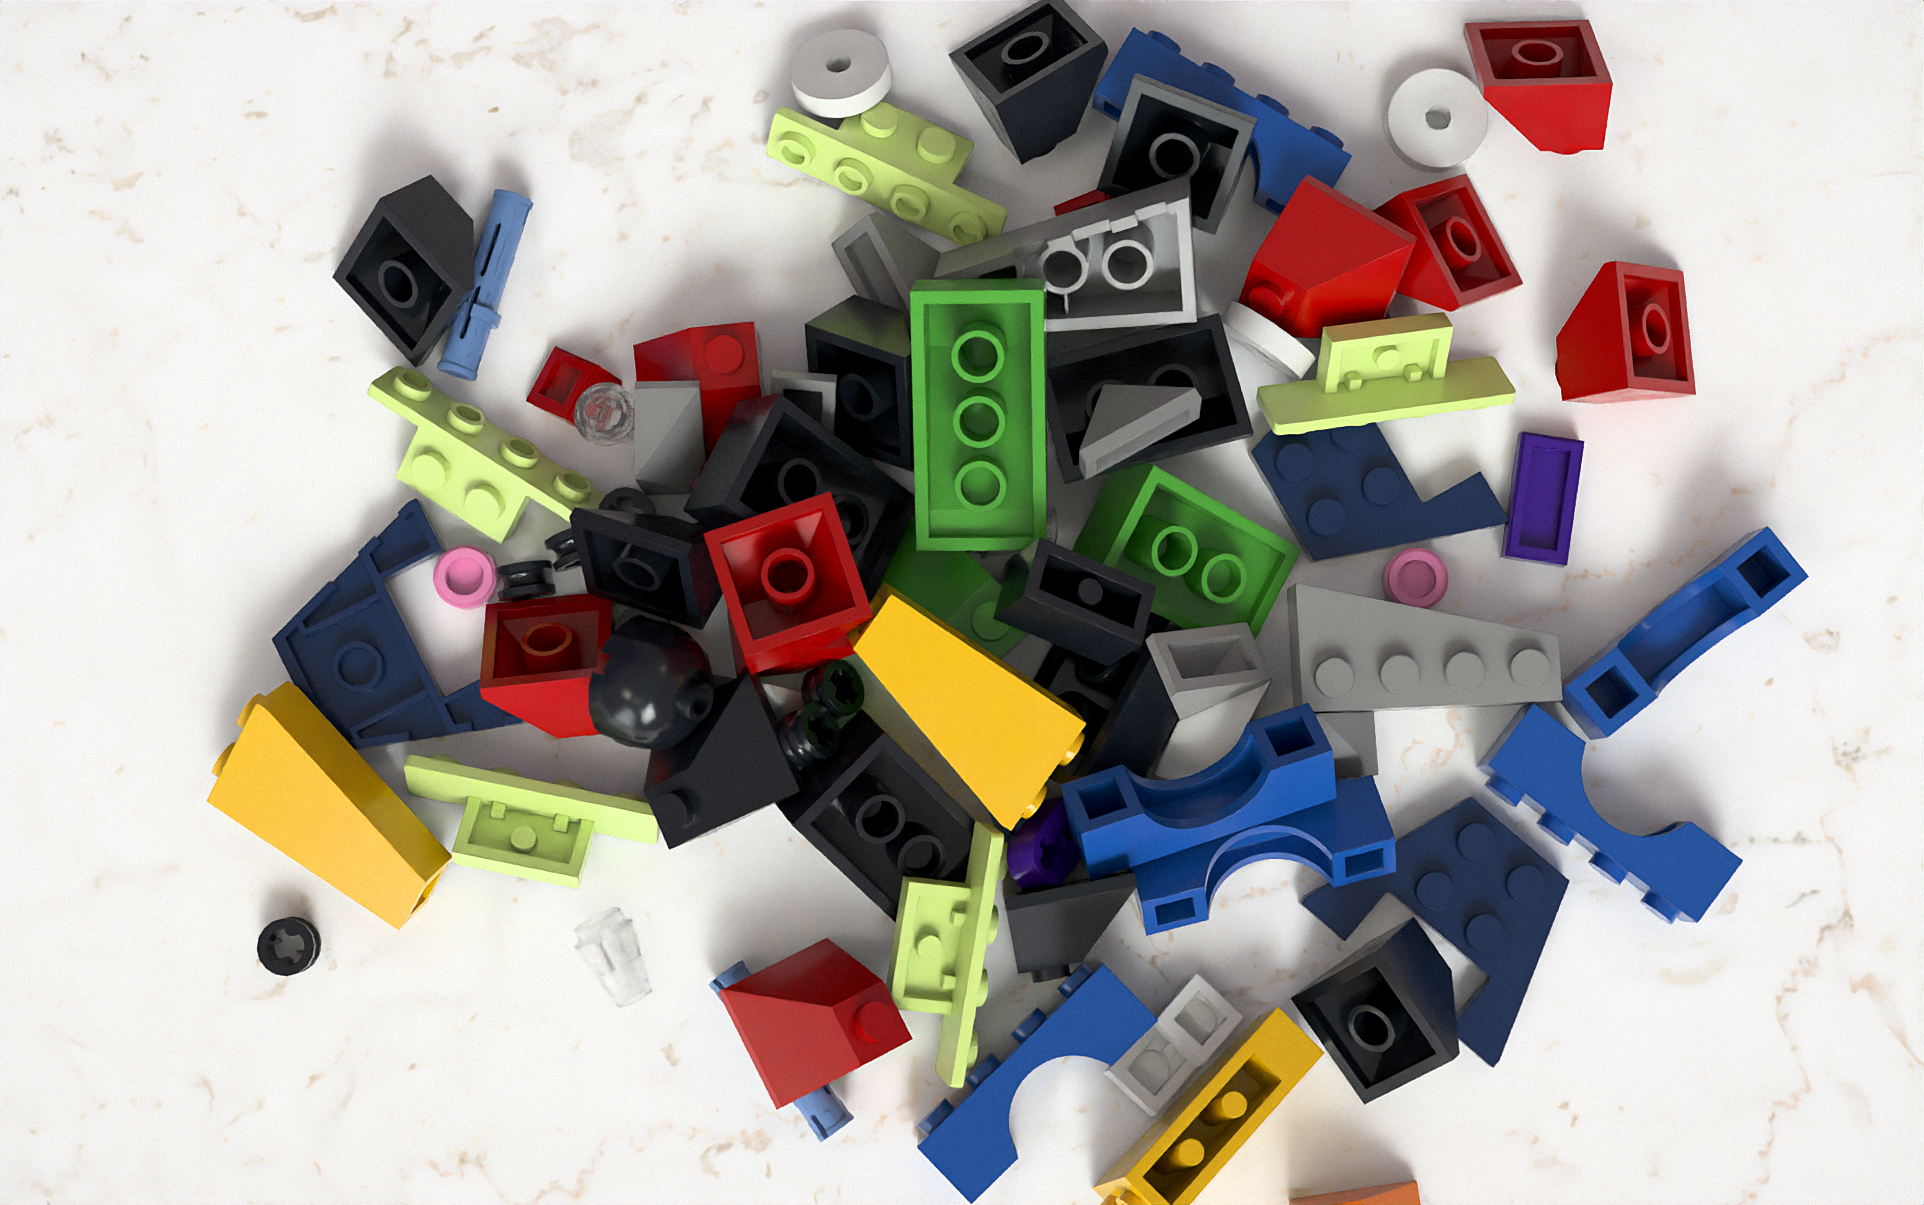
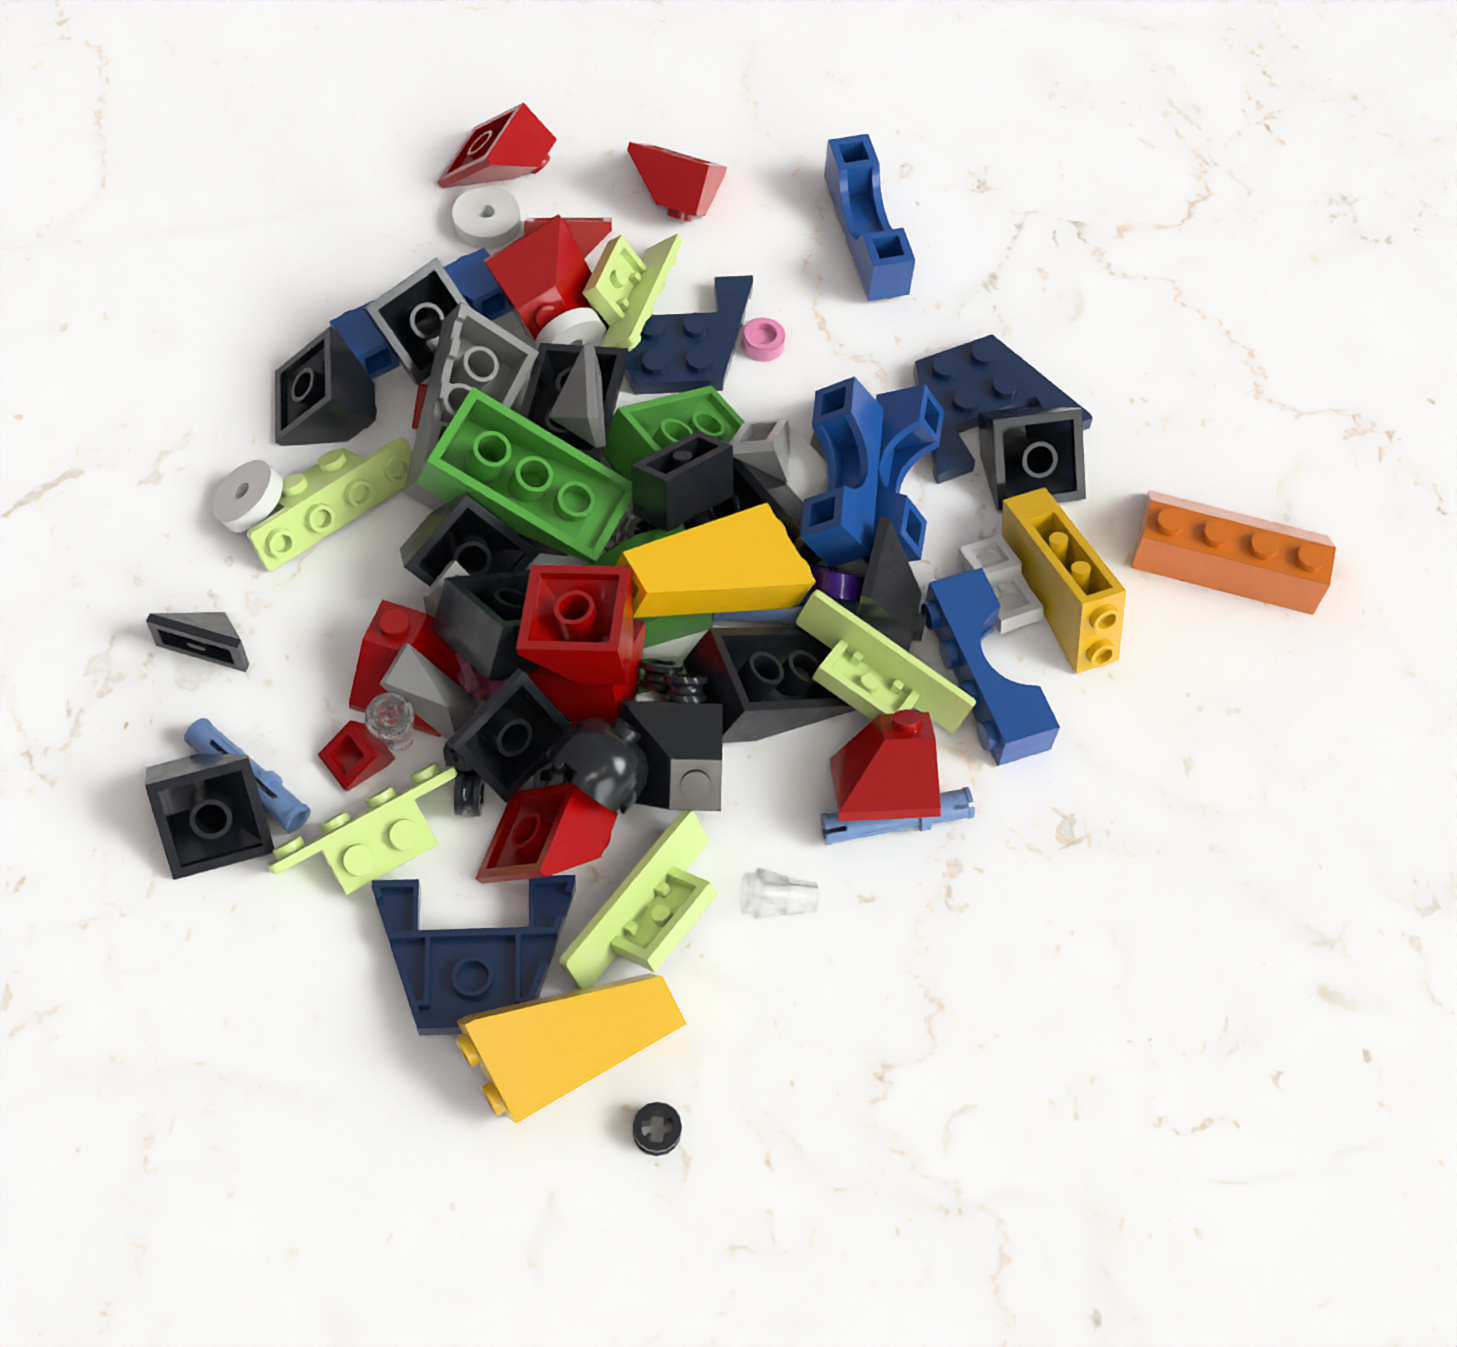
camera: 70 degrees left, 25 degrees down
bright pink tile [433,545,500,610] -> none
black bush [494,560,556,601] -> none
light grey slope [831,212,941,341] -> none
light grey wedge [1287,583,1563,714] -> none
blue arch [1476,703,1743,925] -> none
dark purple tile [1500,431,1585,568] -> none
none -> black slope [146,612,250,672]

